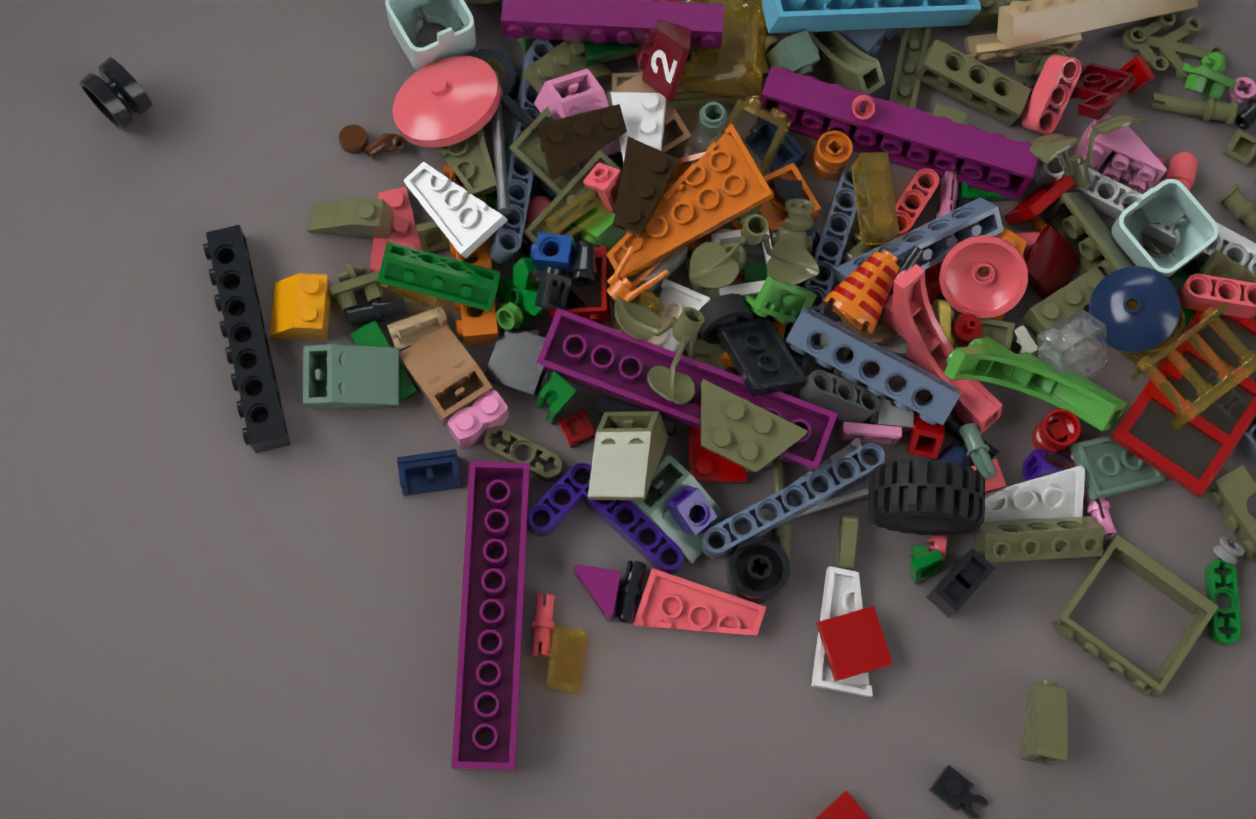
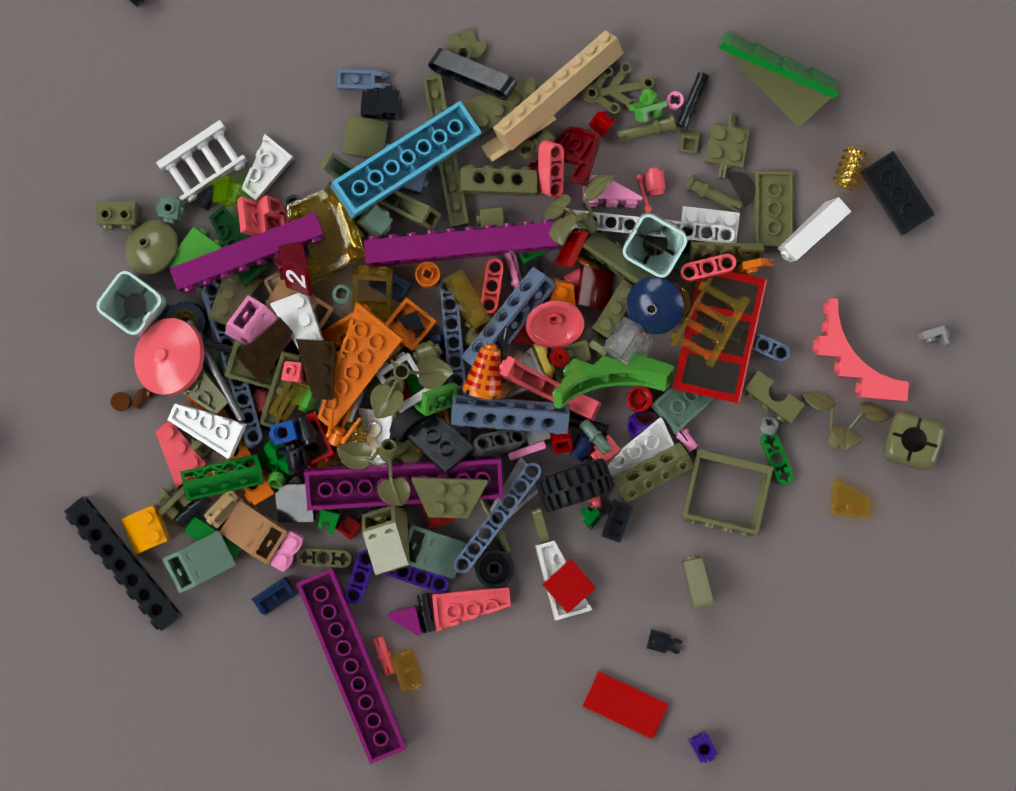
camera: 20 degrees left, 15 degrees up
olive slope [308,198,394,238] -> none
dark purple brick [664,485,718,535] -> none
olive wheel [784,199,814,231] -> none
coral hinge [852,95,875,120] -> none

